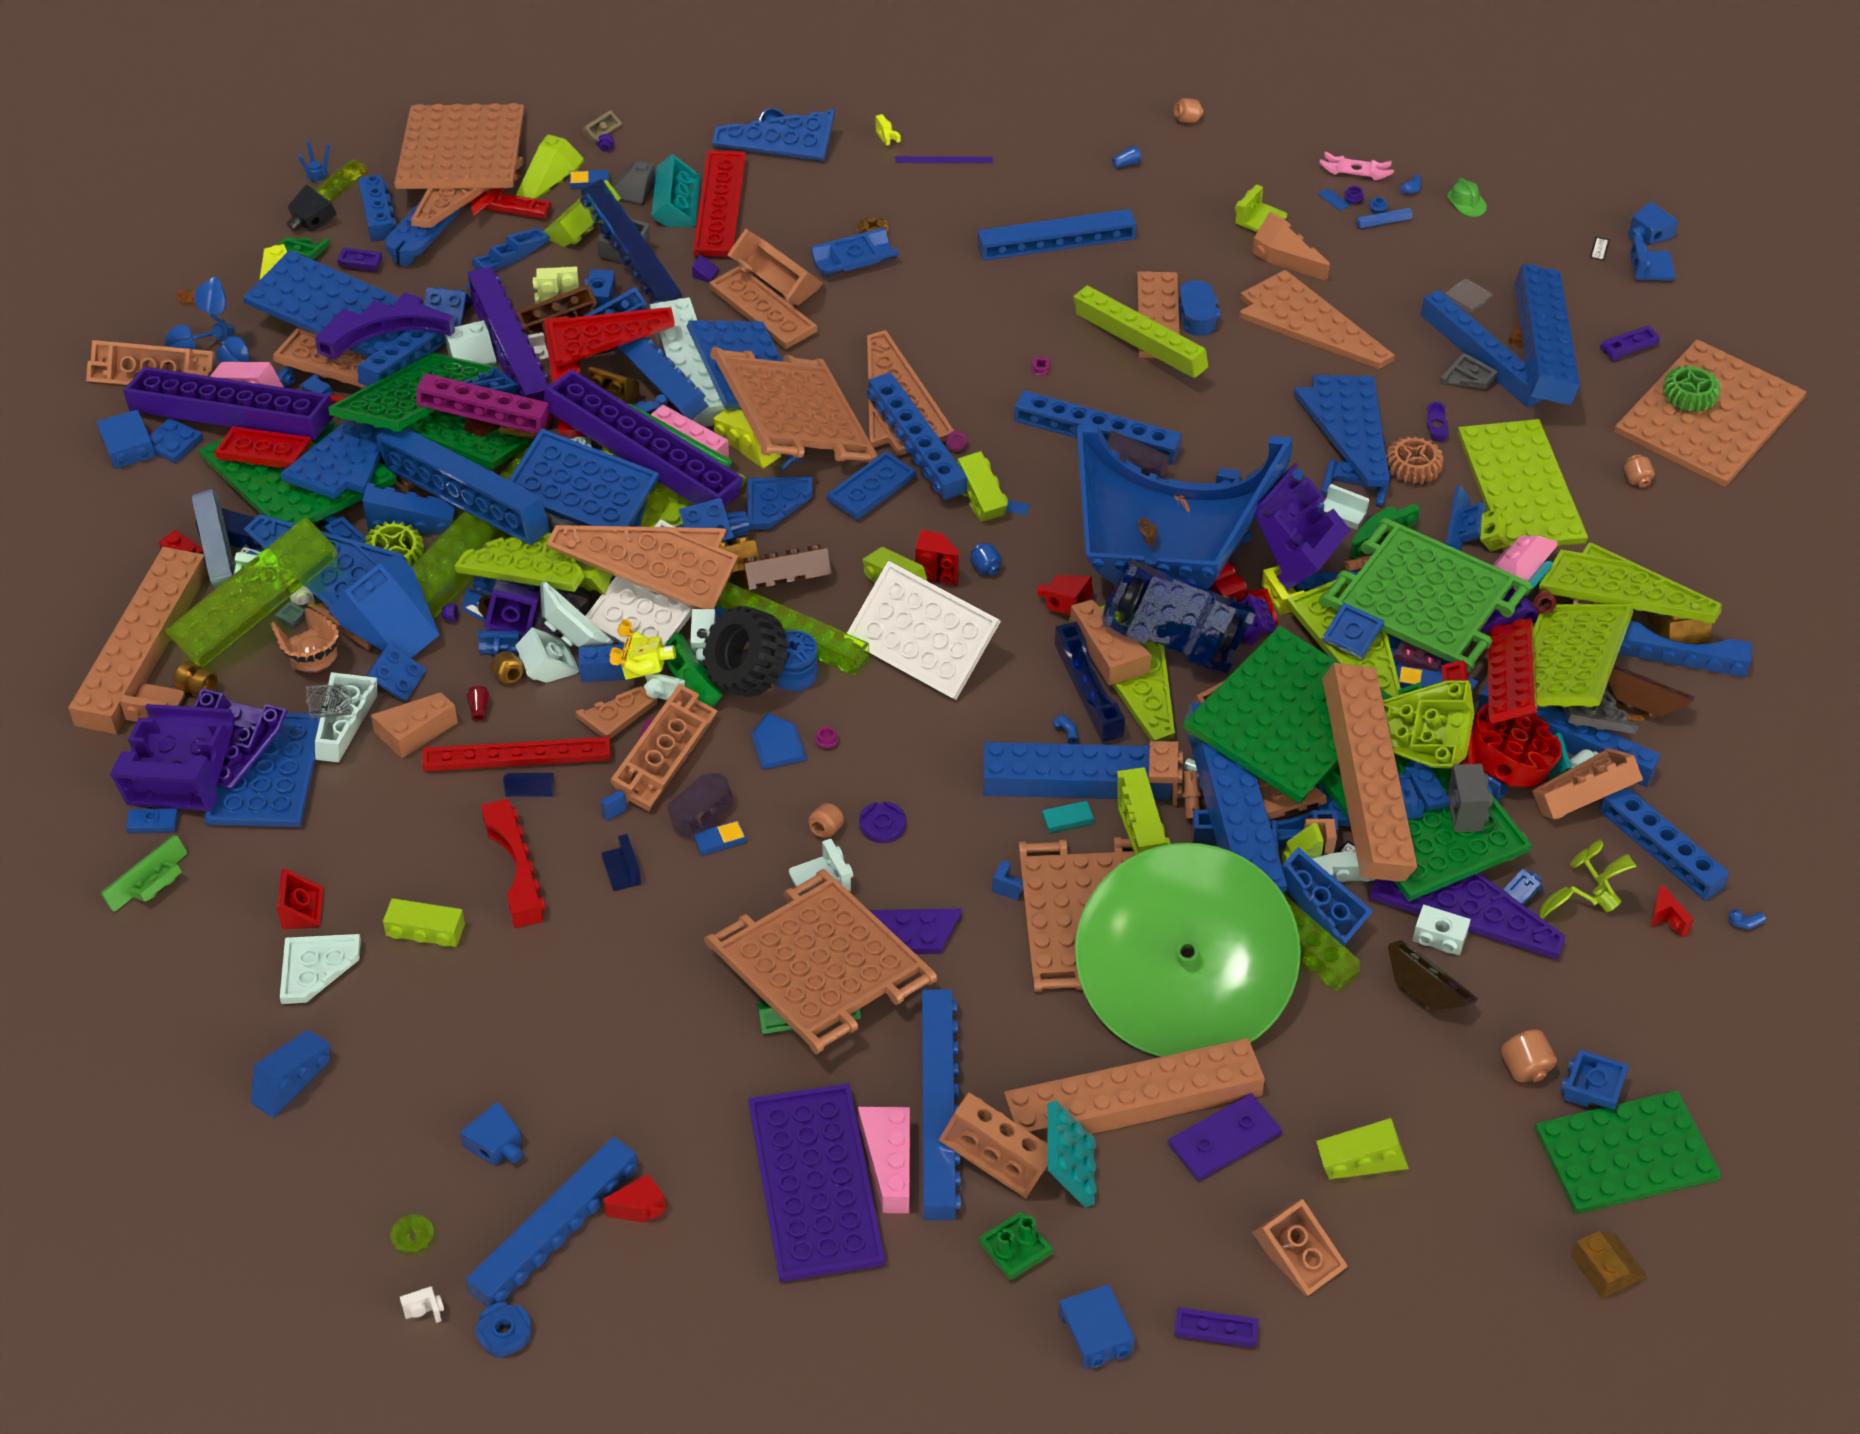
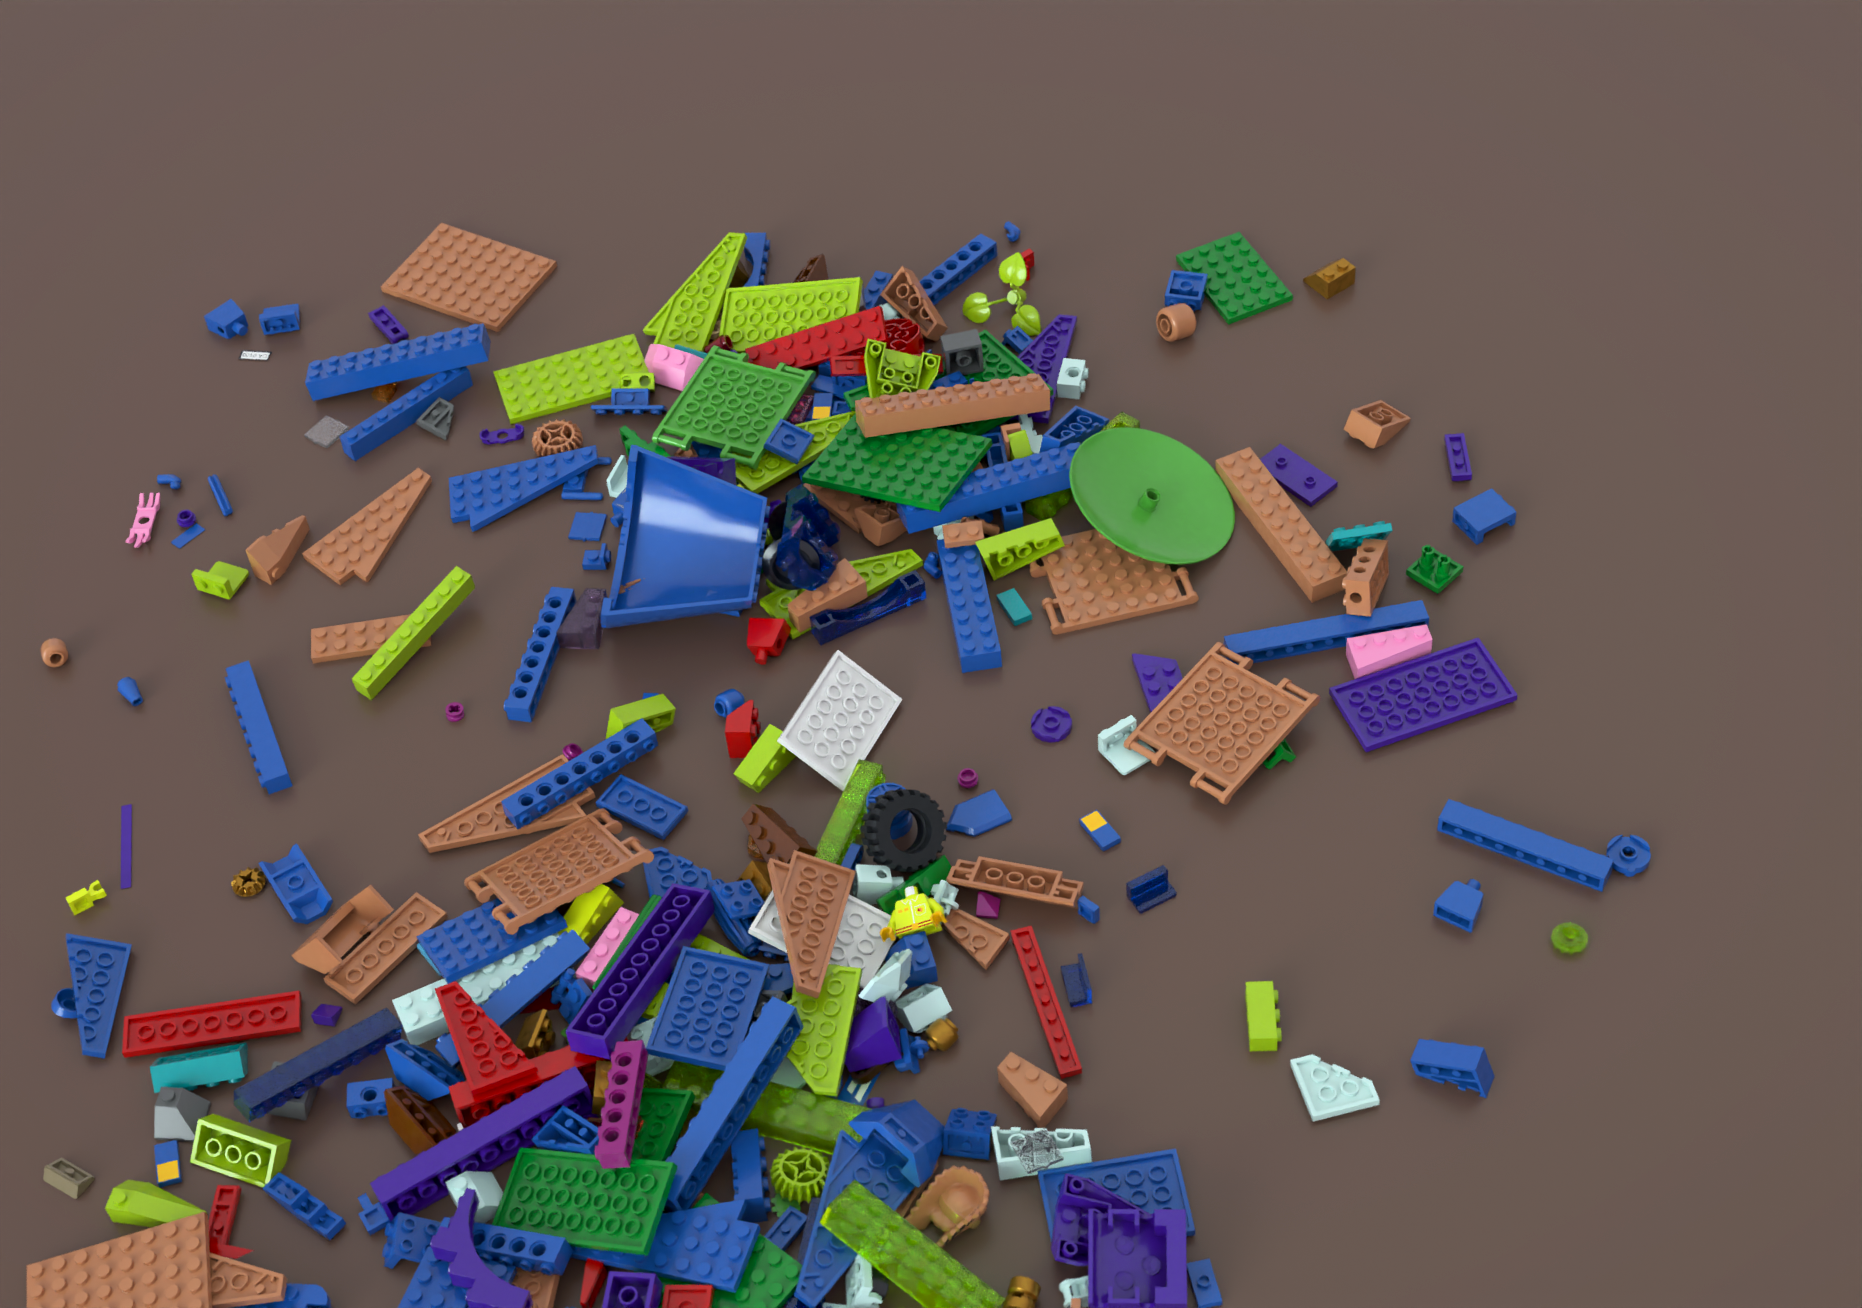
camera: 95 degrees left, 0 degrees up
bright green bracket [101,835,187,912] -> none
red slope [277,868,324,929] -> none
white bracket [400,1287,444,1323] -> none
dark red cone [466,686,489,721] -> none
red arch [481,798,546,928] -> none
yellowish green plate [533,267,579,303] -> none
dark purple plate [596,134,615,151] -> none
red slope [603,1174,666,1223] -> none
clear purple brick [668,773,734,837] -> none
nougat head [809,803,844,838] -> none
blue panel [992,860,1023,901] -> none
blue arm [1053,715,1079,744] -> none
clear orange arm [1138,517,1158,546] -> none
blue brick [1178,280,1220,336] -> none
lime wedge [1316,1118,1409,1180] -> none
blue plate [1369,197,1388,214] -> none
dark brown wedge [1388,940,1478,1011] -> none
bright green piece [1447,177,1487,217] -> none
nougat head [1623,454,1655,488] -> none
bright green gear [1663,365,1721,413] -> none

